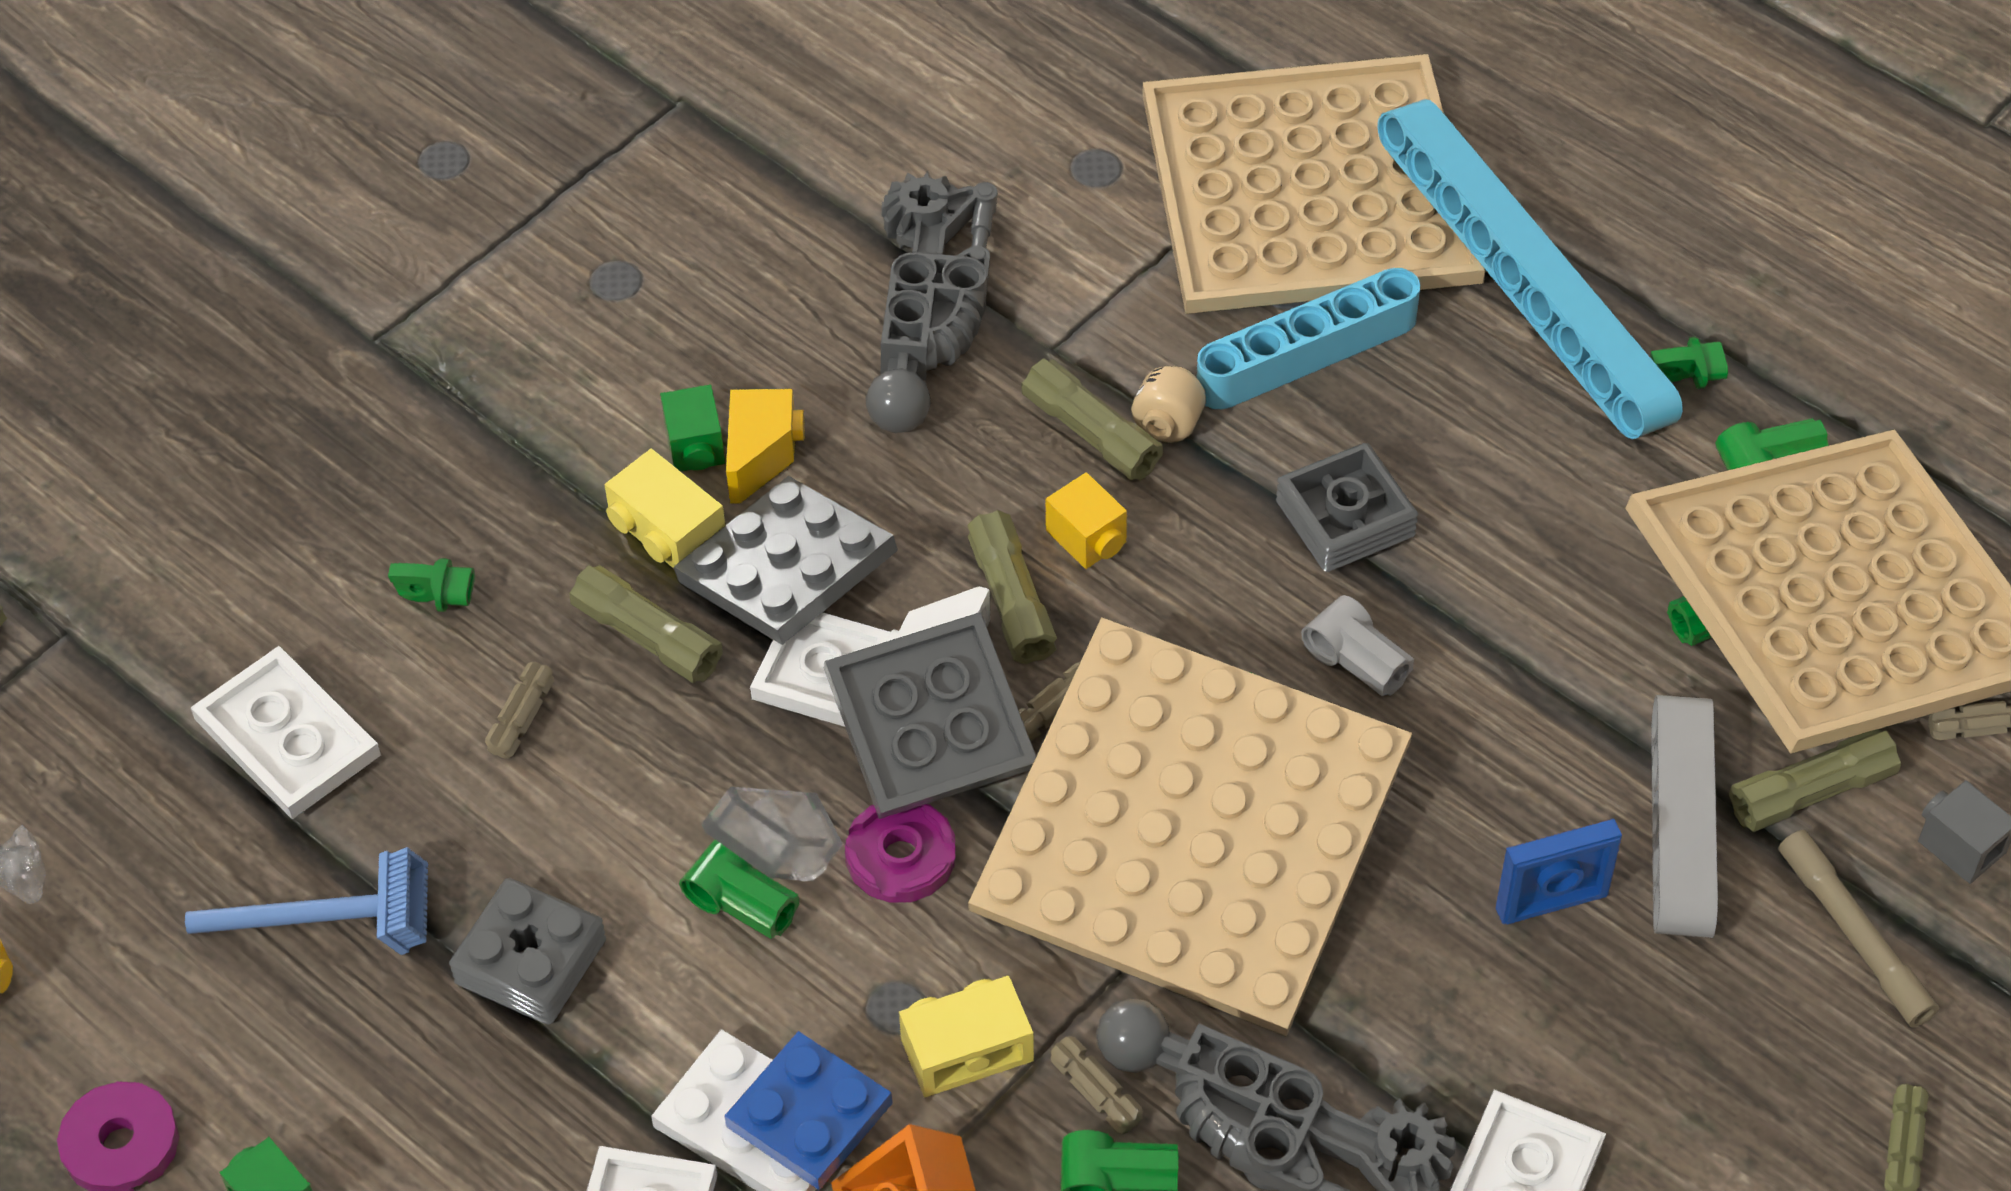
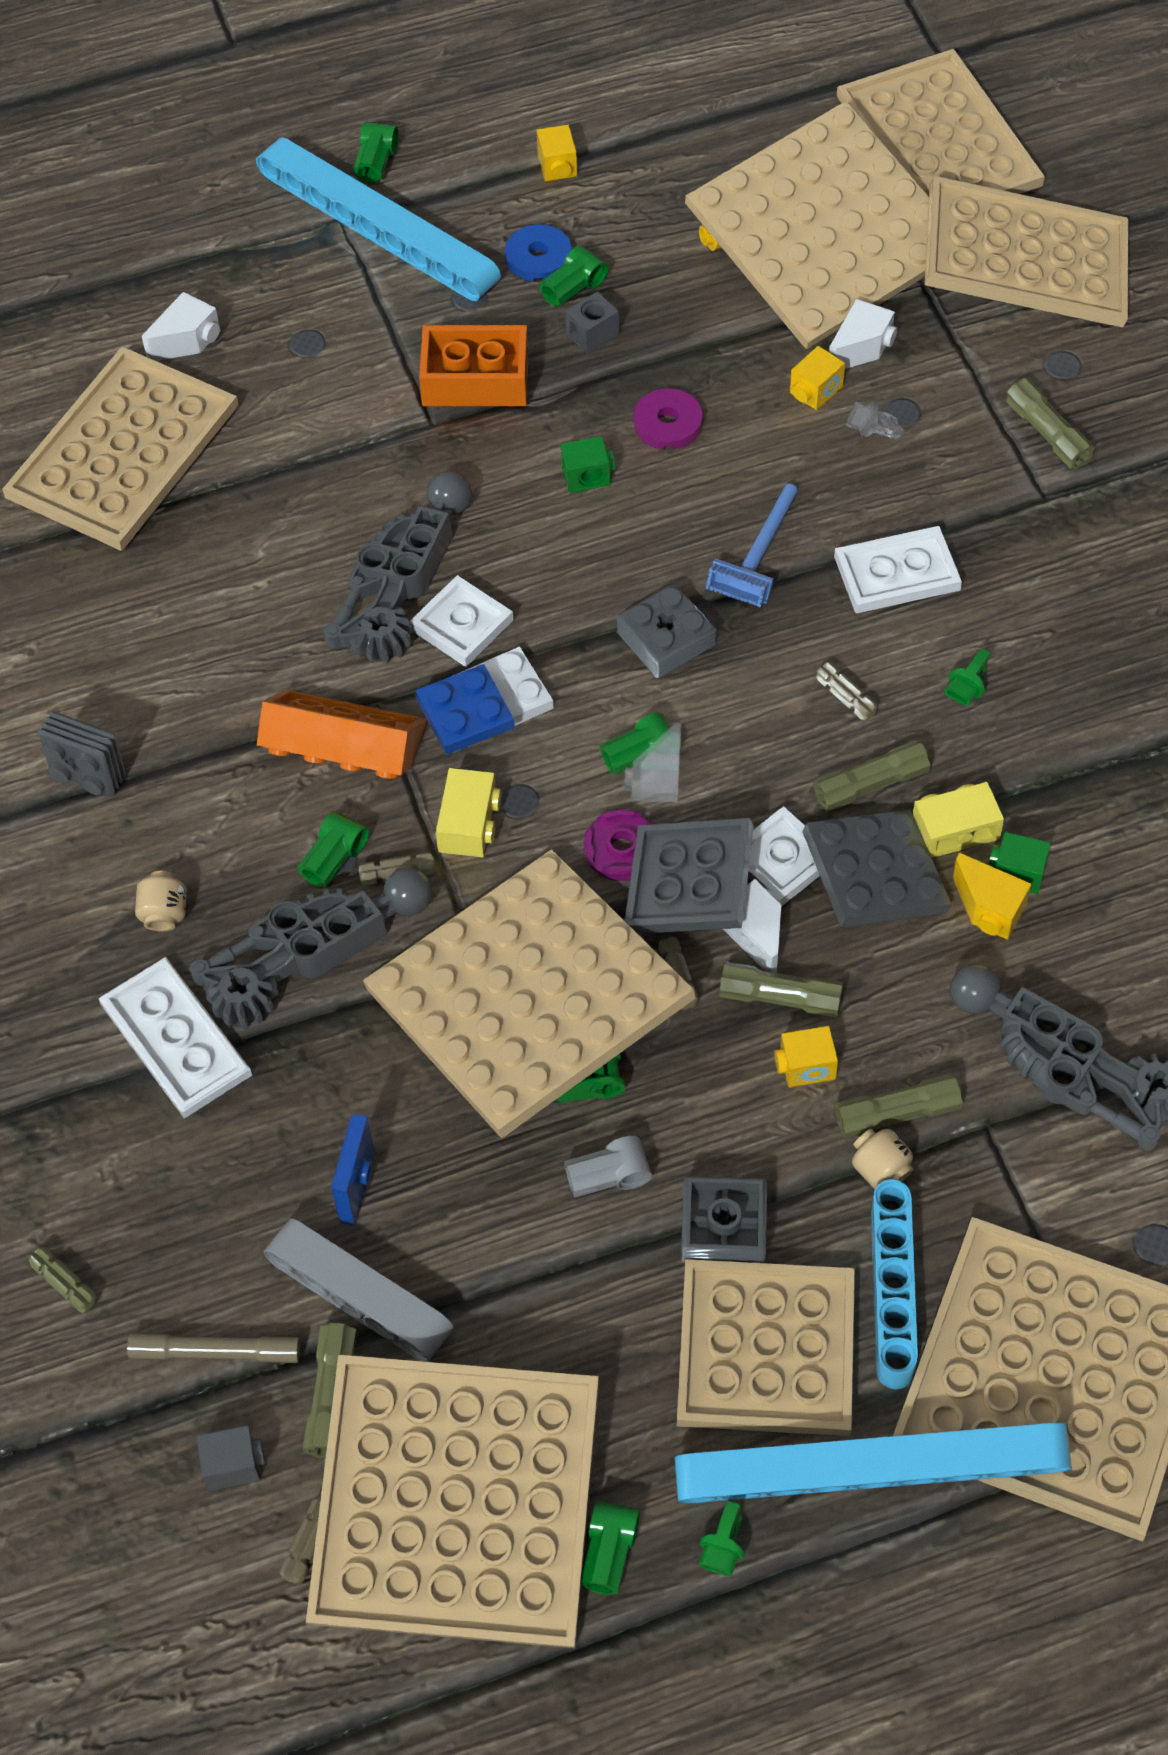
camera: 120 degrees right, 5 degrees up
none -> tan plate [677,1259,855,1436]

